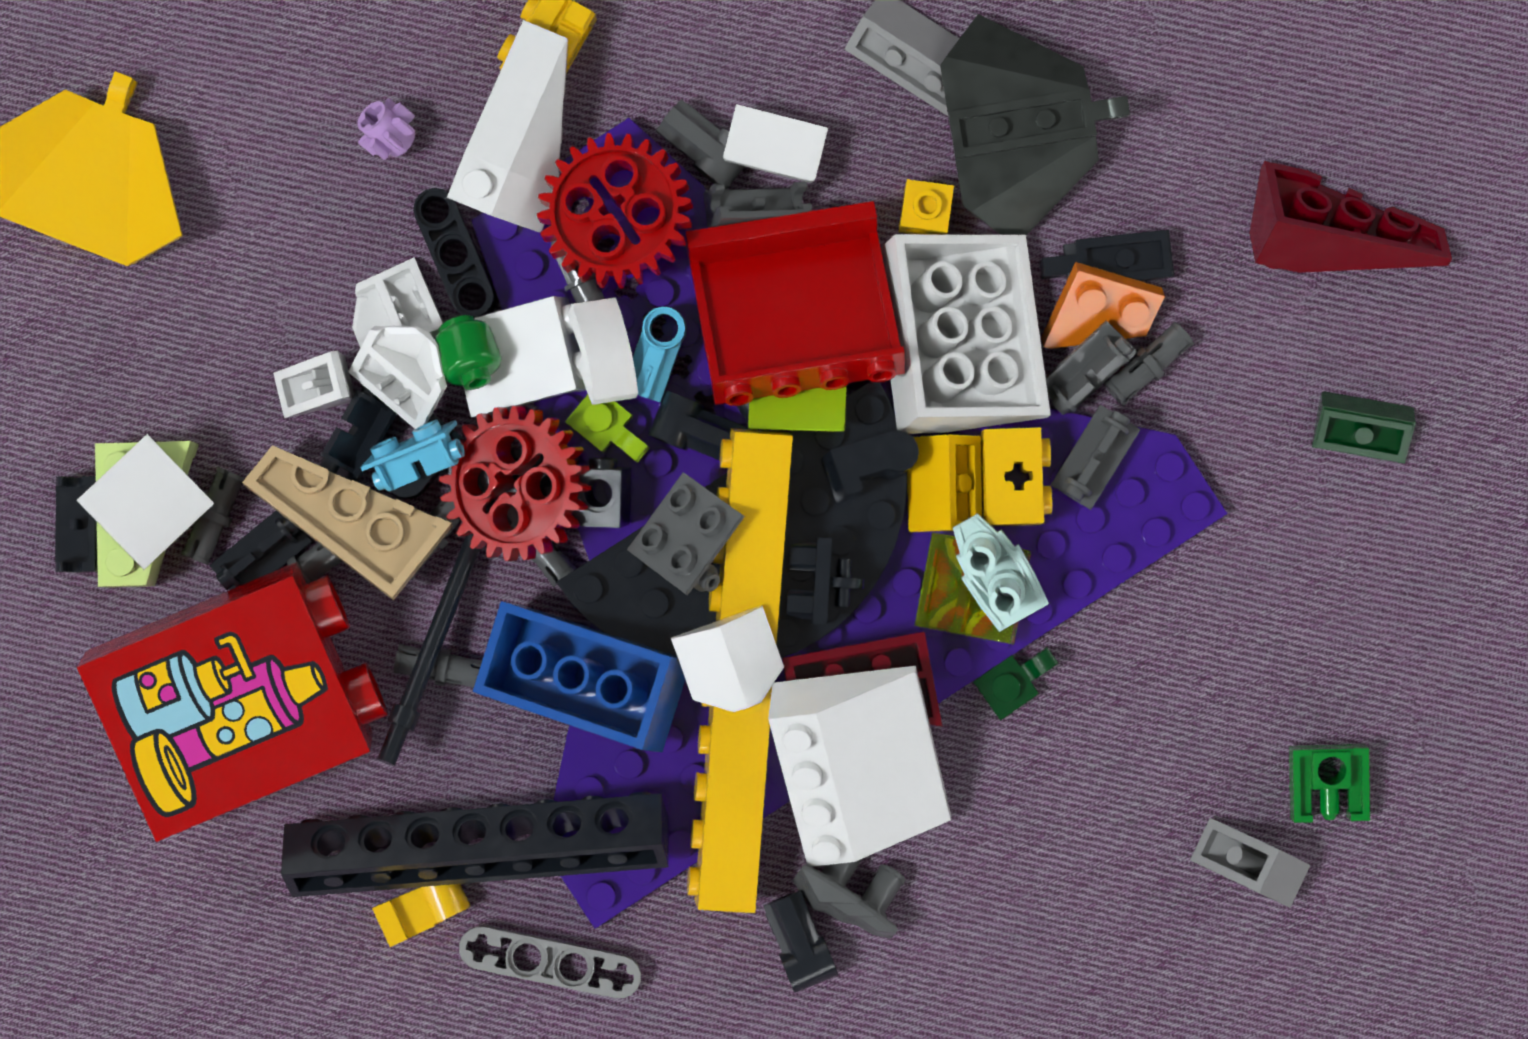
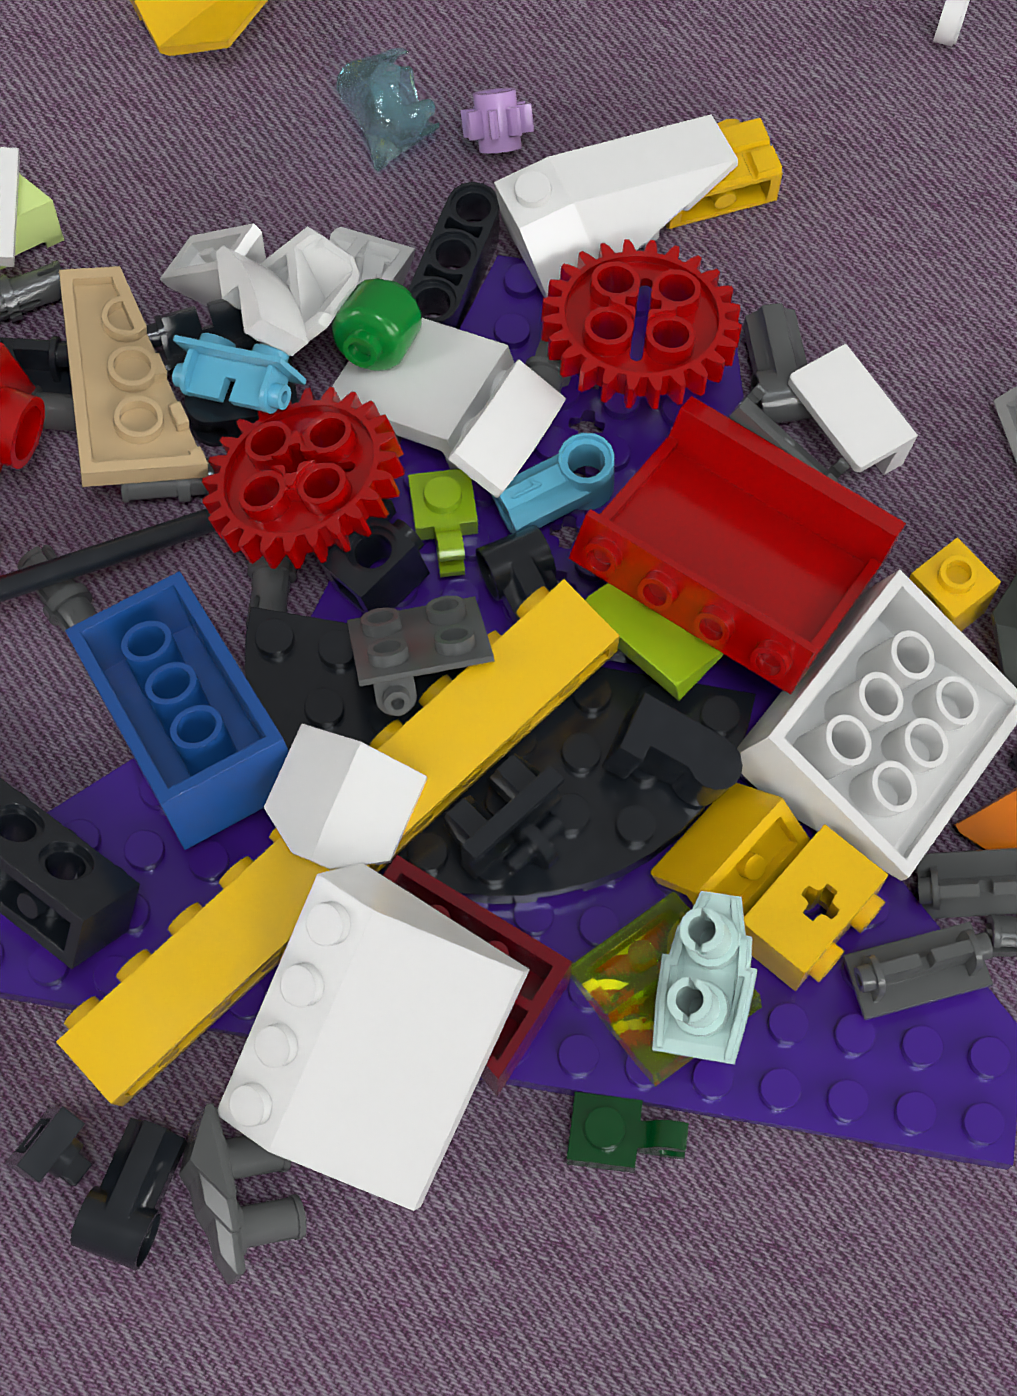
camera: 45 degrees right, 20 degrees down
none -> black hinge [5,1106,92,1186]
none -> white slope [216,245,308,356]
none -> clear light blue hair [336,48,440,172]

